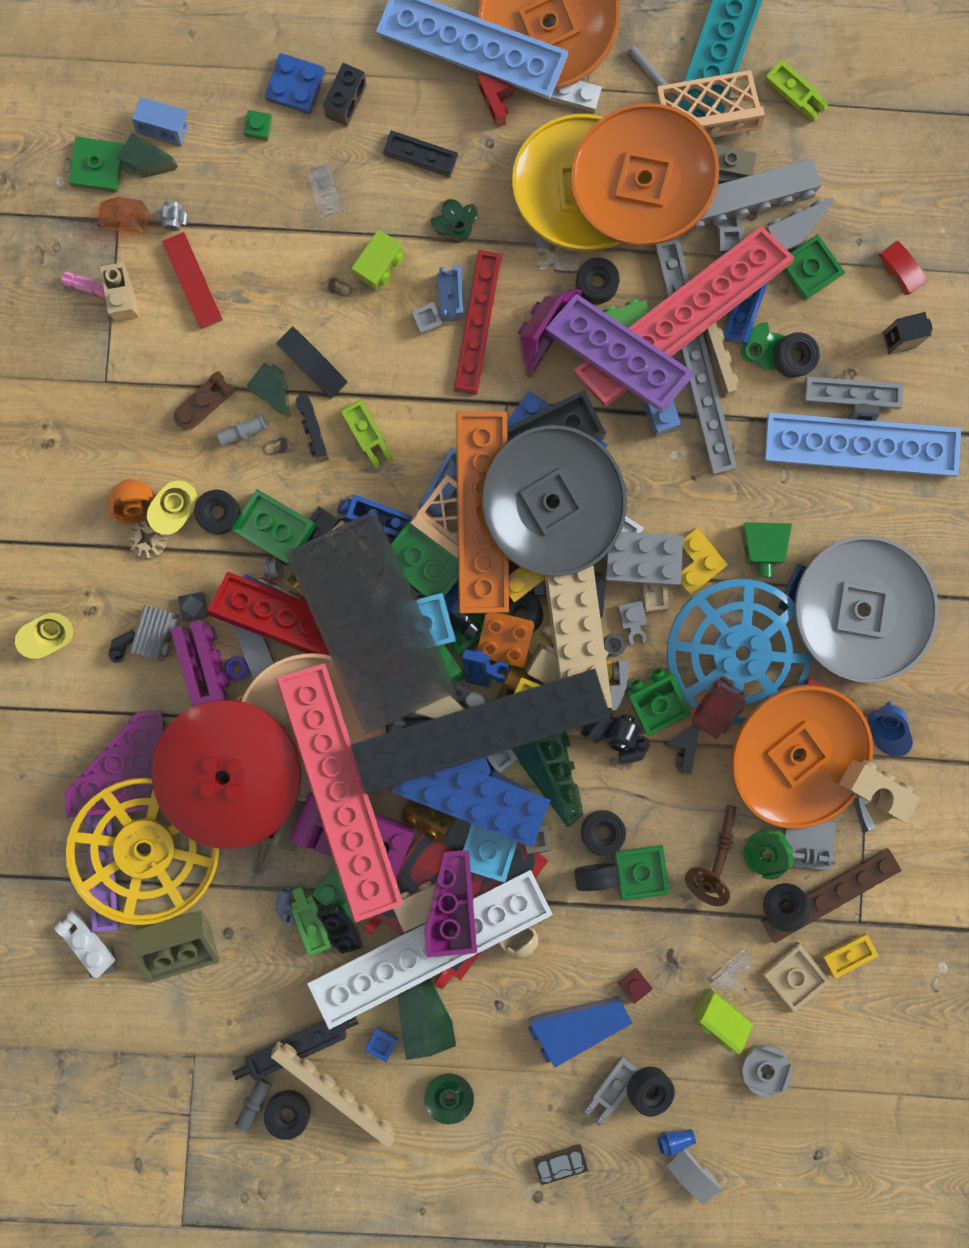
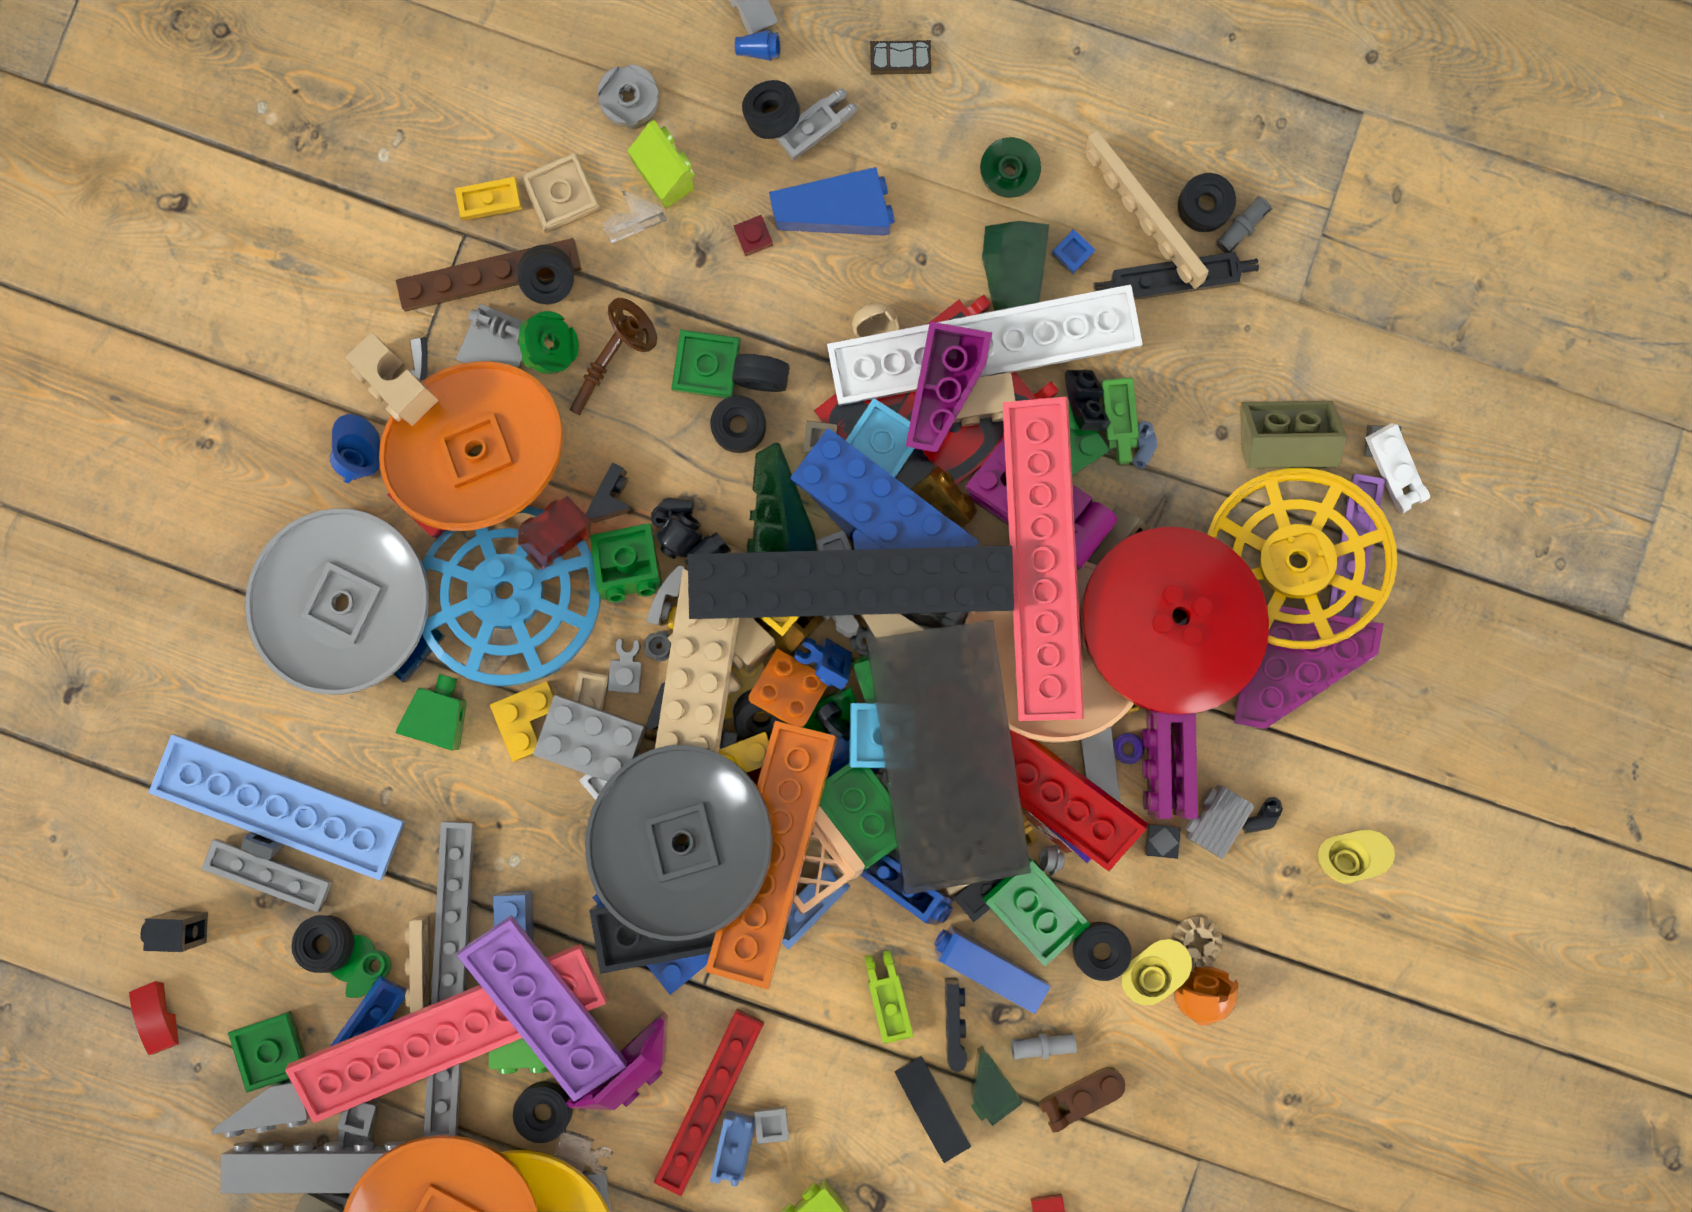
camera: 160 degrees left, 0 degrees up
none -> slope [934,925,1051,1014]

